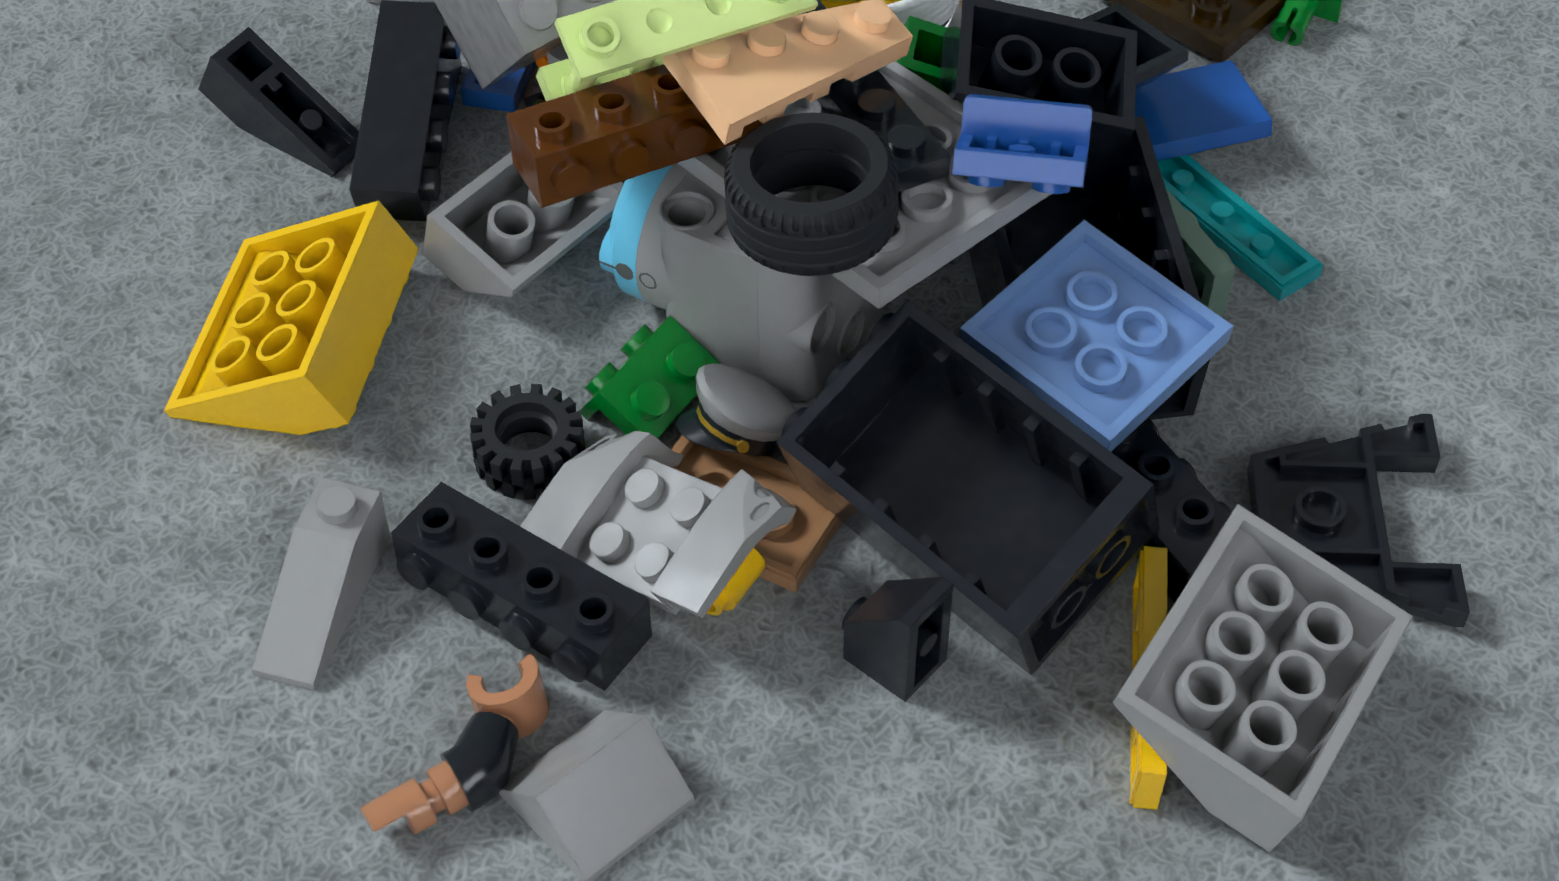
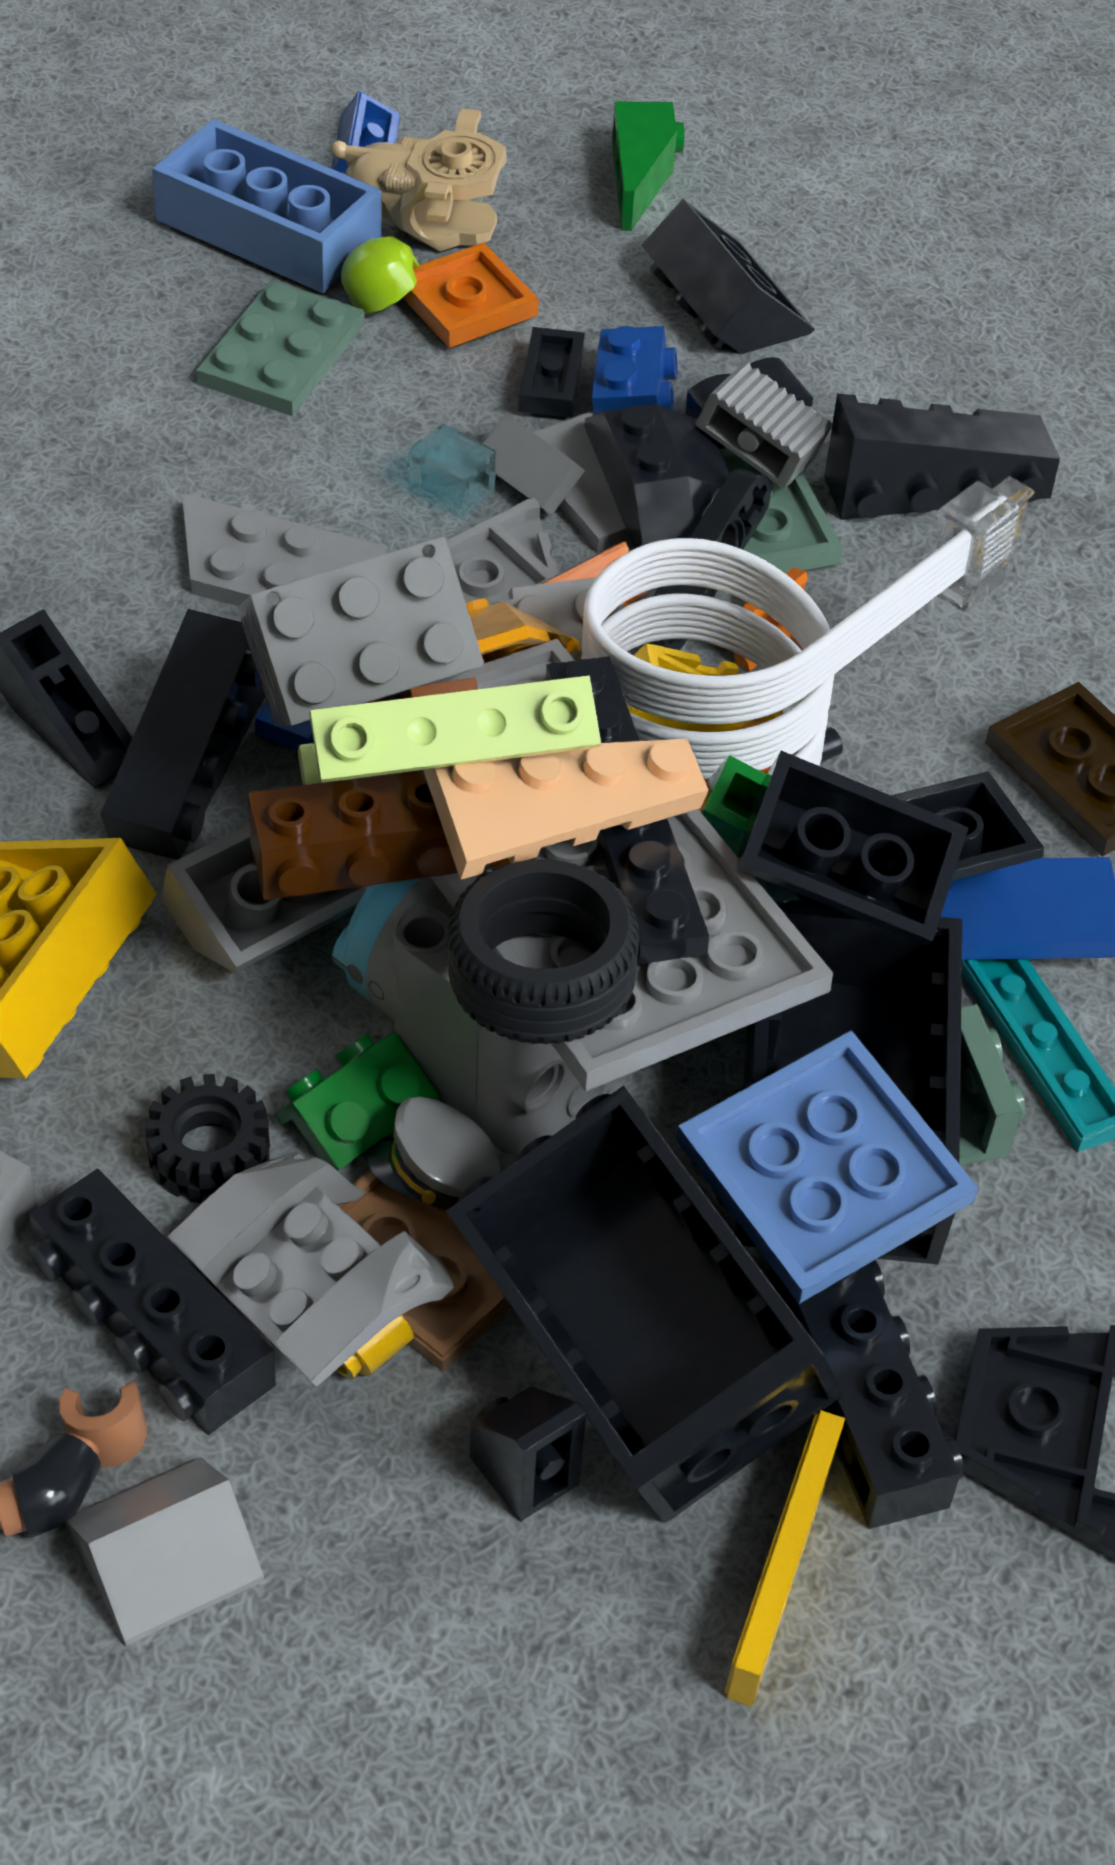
camera: 10 degrees right, 0 degrees up
blue bracket [952,94,1093,194] -> none
light grey slope [1112,504,1413,853] -> none

